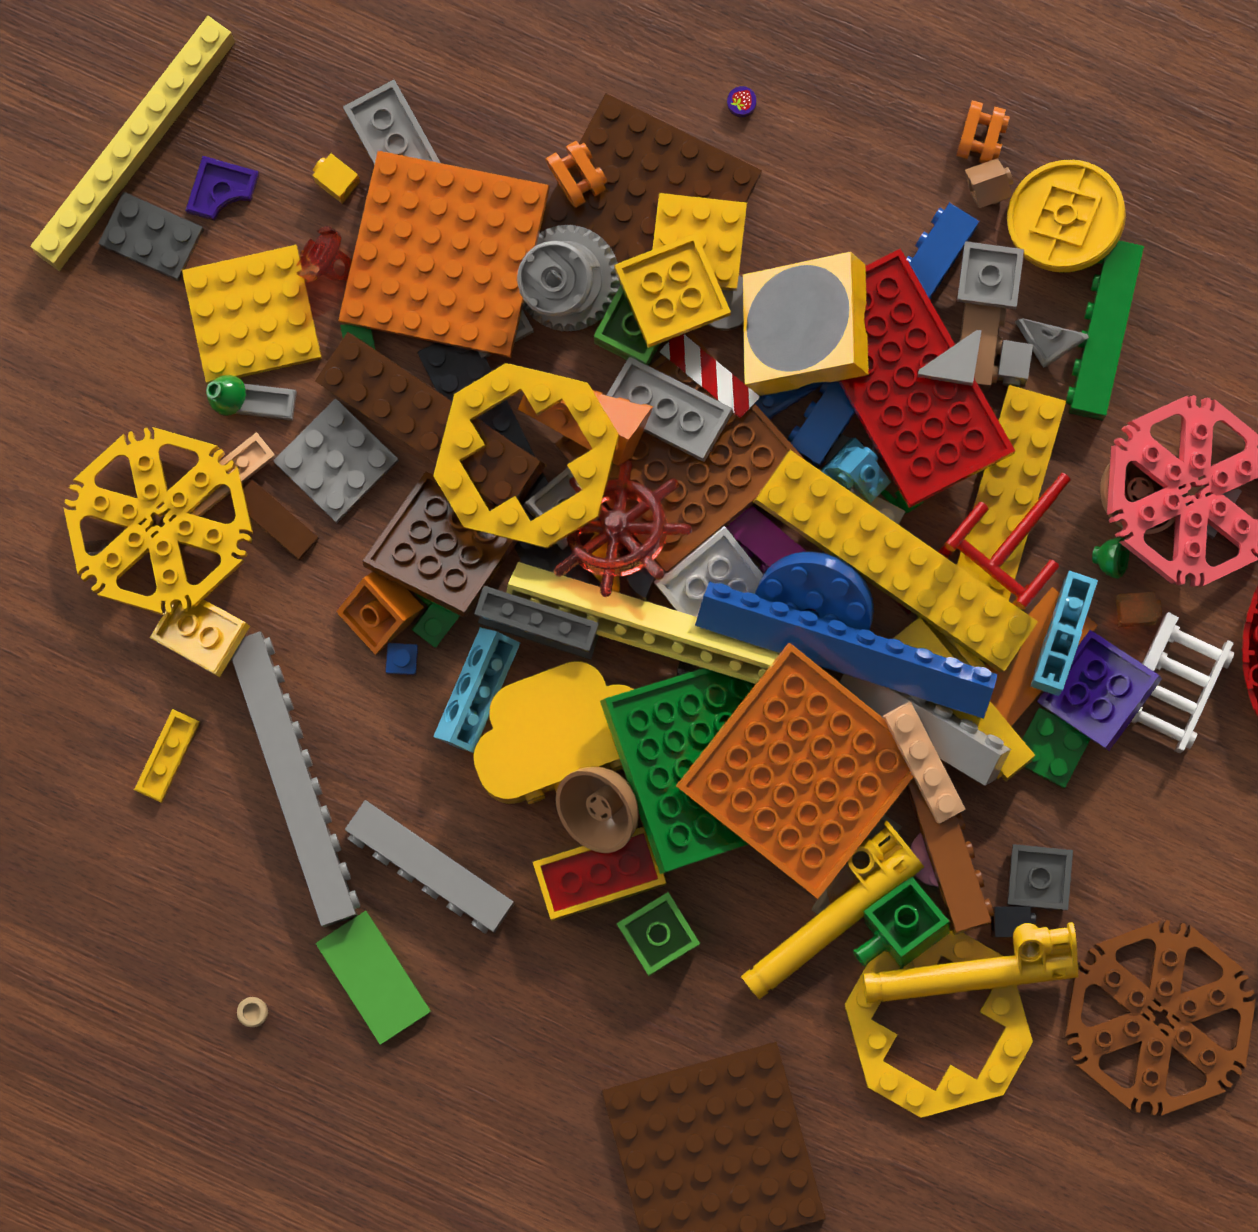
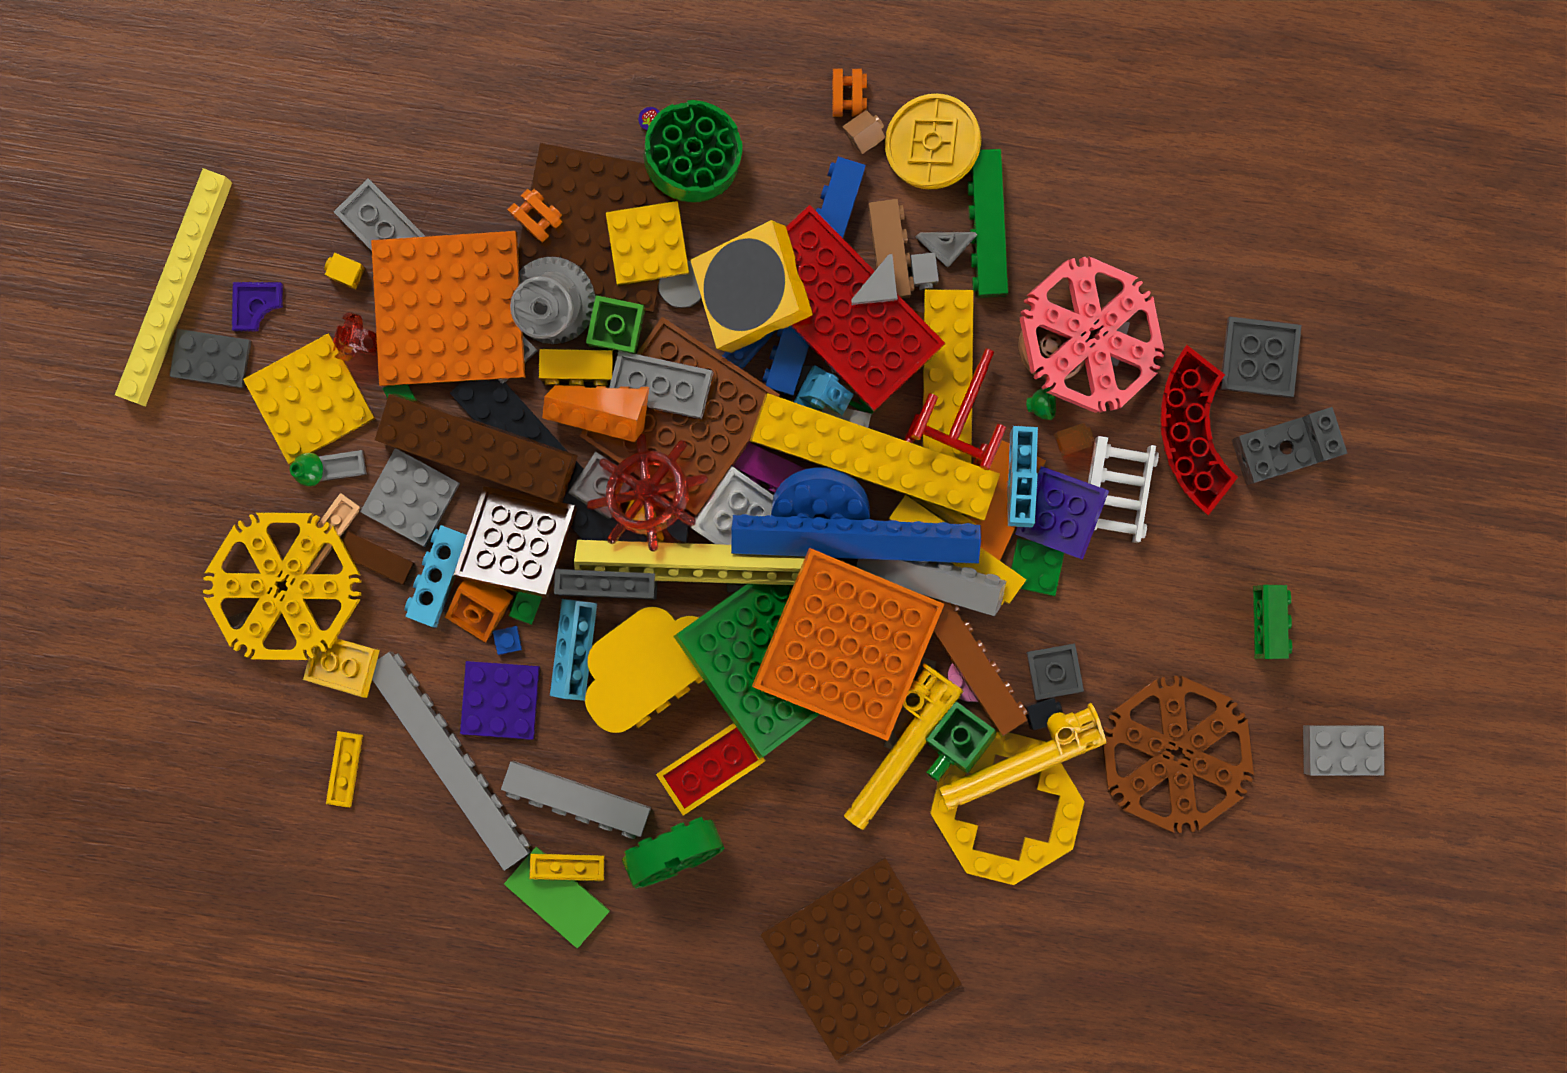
camera: 25 degrees left, 5 degrees up
tan tile [237,997,268,1028] -> none
yellow plate [433,363,619,548] -> none
medium nougat piece [556,767,639,853] -> none
yellow plate [614,233,731,348] -> none
bright green brick [617,892,700,977] -> none
sticker [660,334,760,418] -> none
light nougat plate [883,702,966,824] -> none
light grey plate [957,241,1024,309] -> none
none -> medium azure brick [404,525,467,627]
none -> dark purple plate [460,661,540,739]
none -> yellow tile [529,854,604,881]
none -> yellow brick [539,349,614,386]
none -> green brick [622,817,725,889]
none -> green brick [643,100,742,202]

